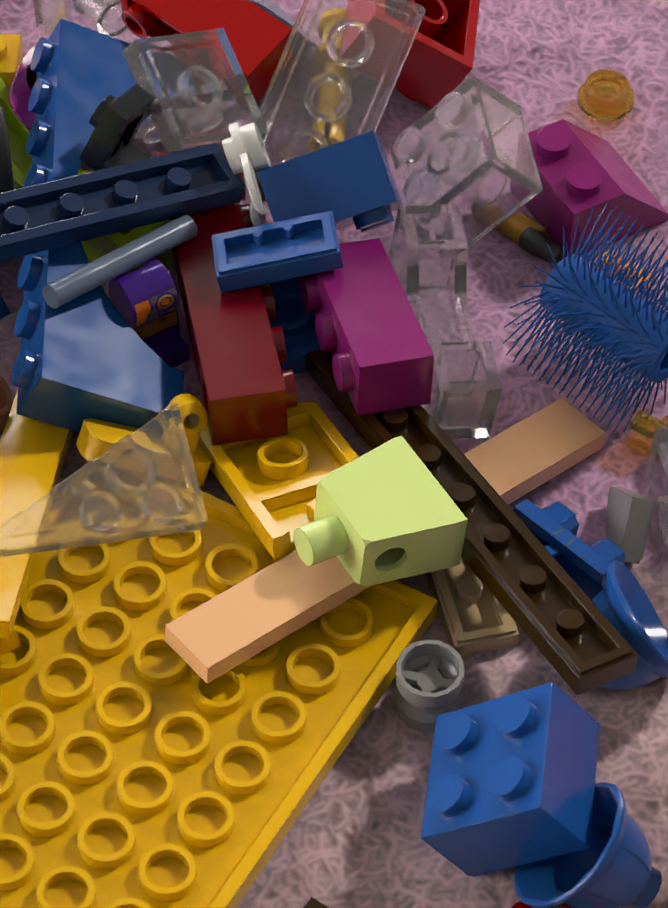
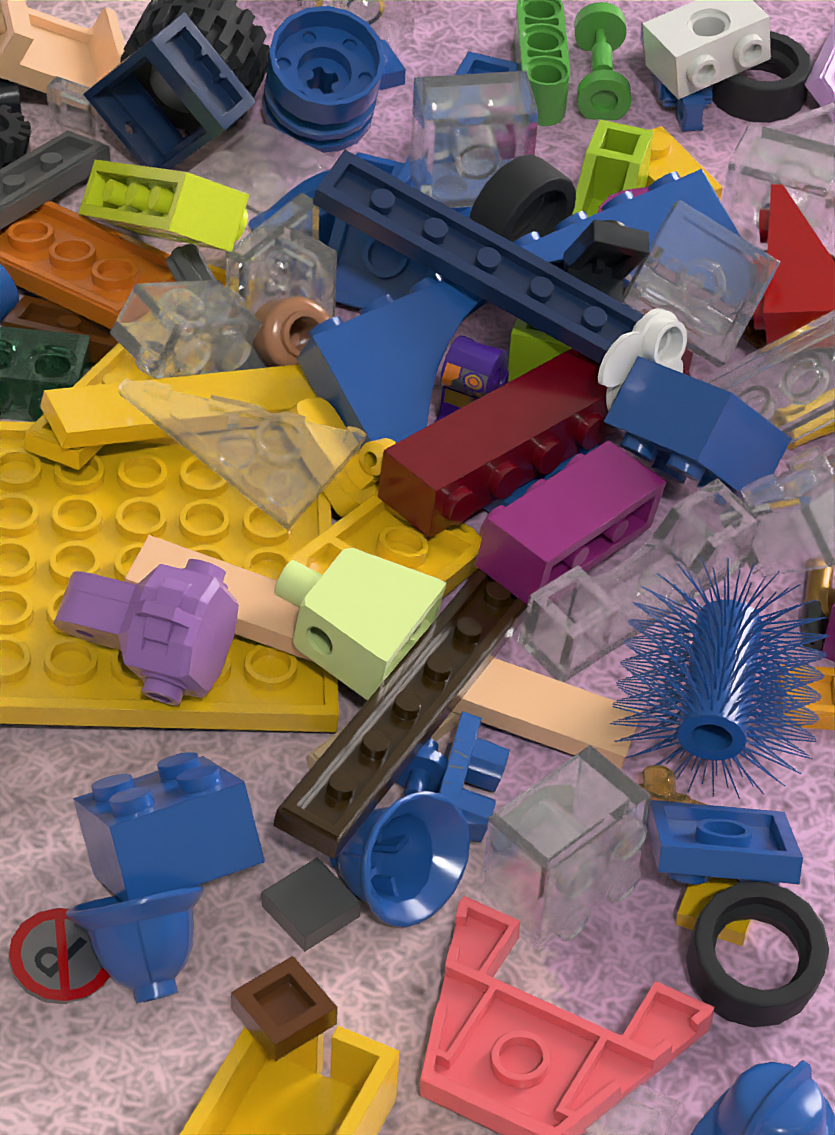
camera: 55 degrees right, 5 degrees down
sand blue bar [42,215,198,309] -> none
blue plate [211,211,344,293] -> none
light grey wheel [395,640,464,732] -> none
none -> medium lavender piece [54,559,239,706]
none -> dark grey tile [262,857,361,952]

